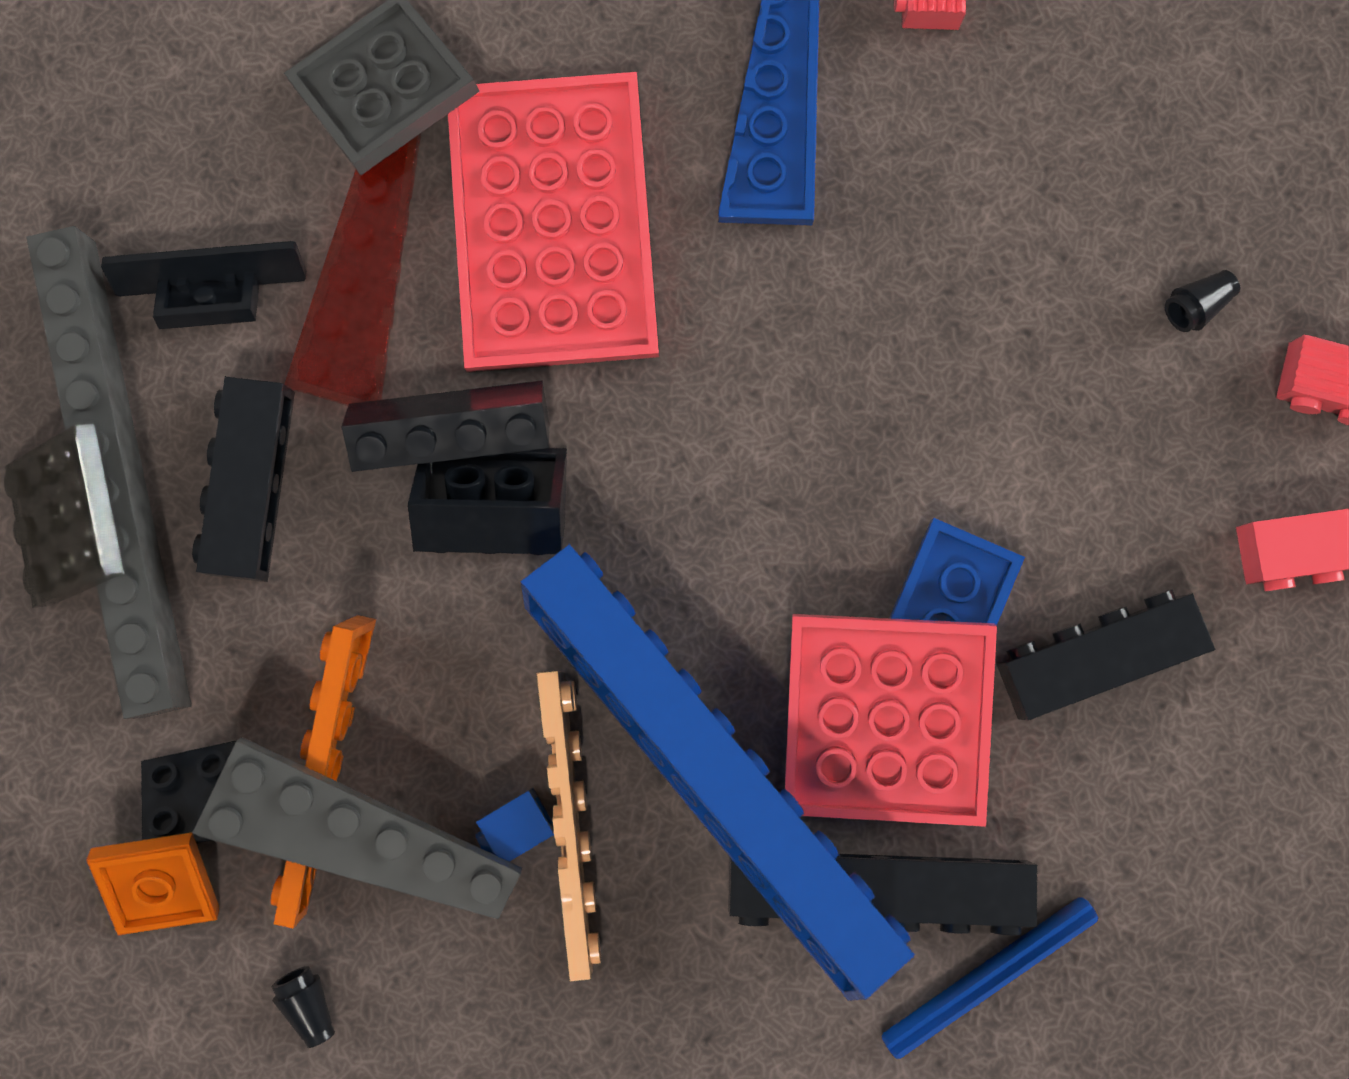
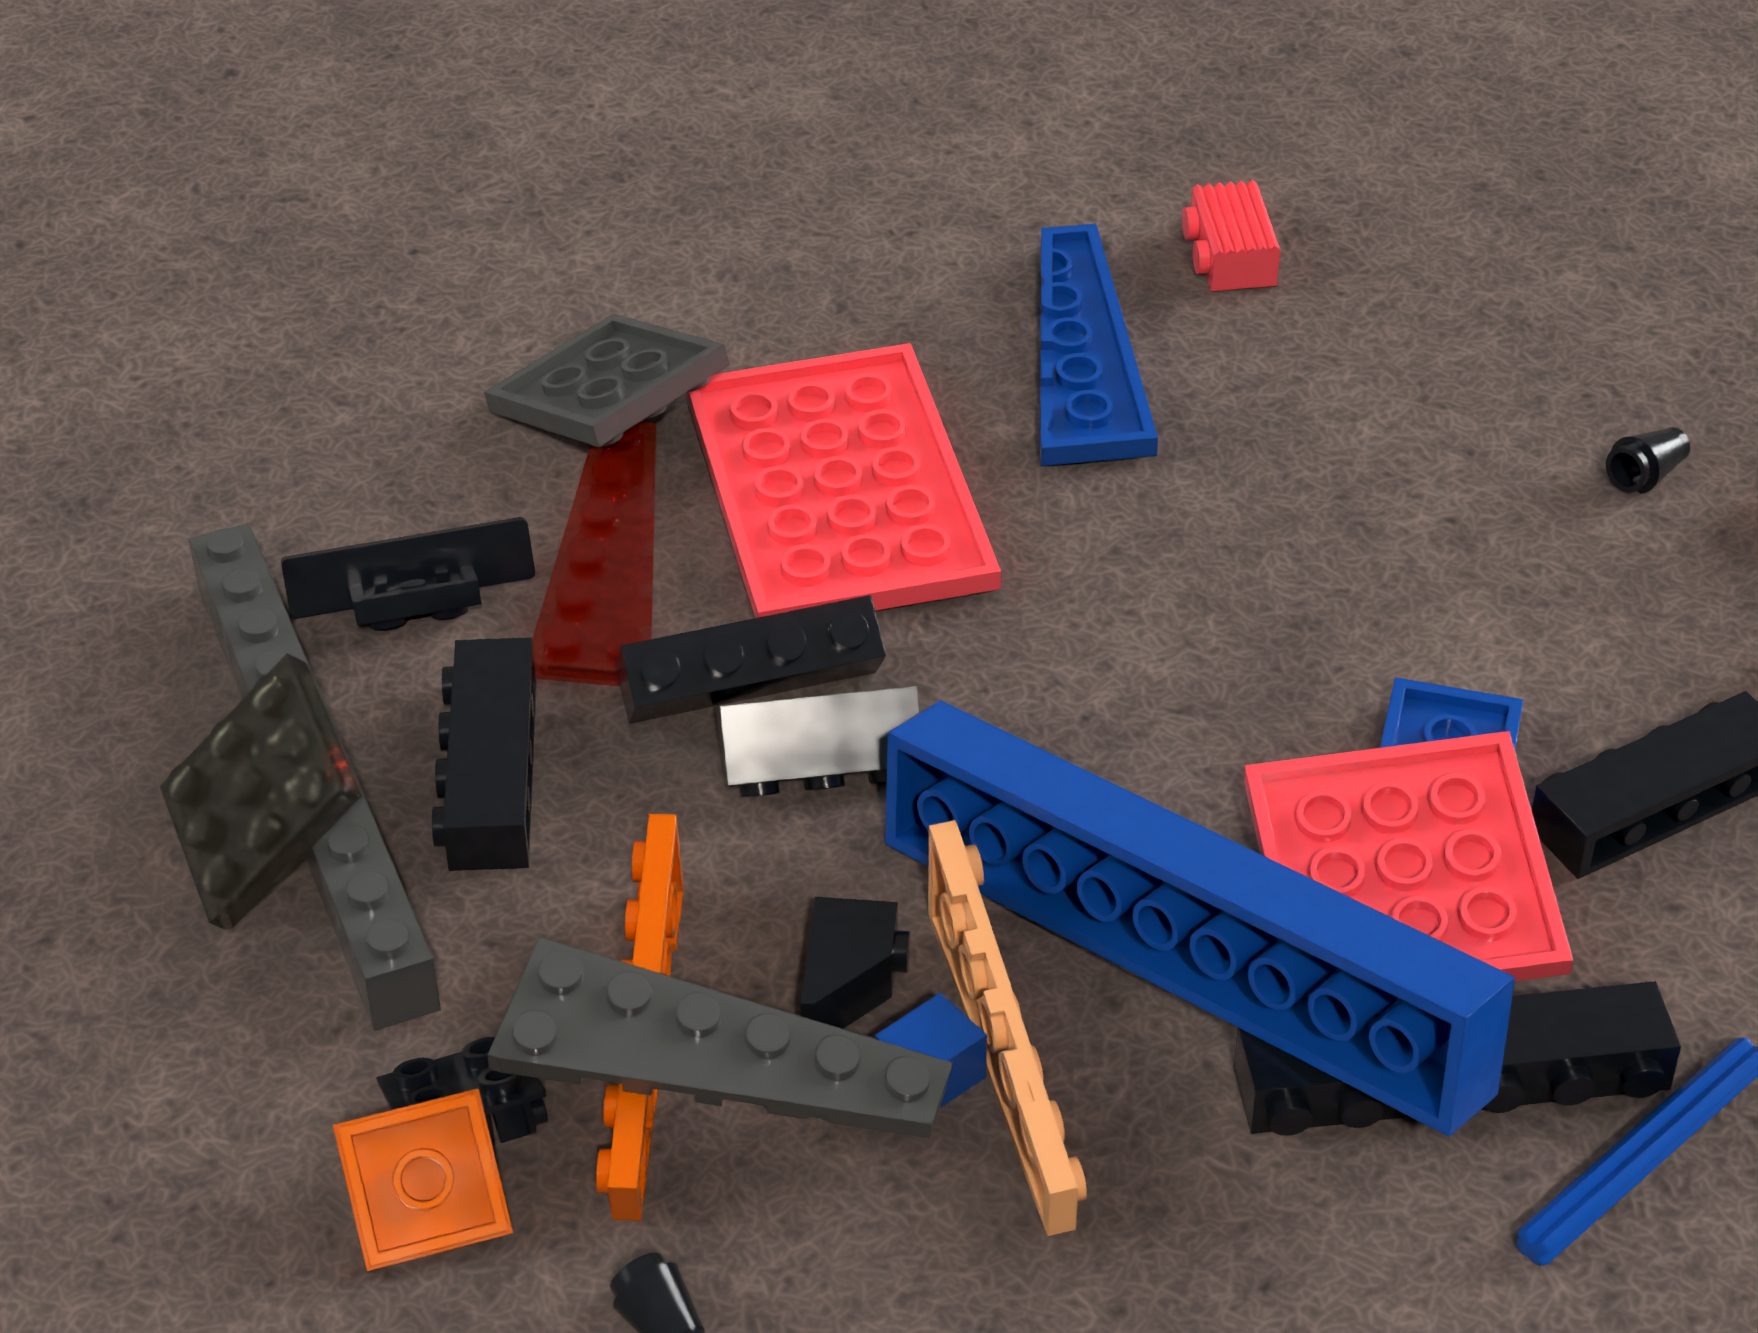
camera: 10 degrees left, 40 degrees down
none -> black slope [800,897,910,1029]

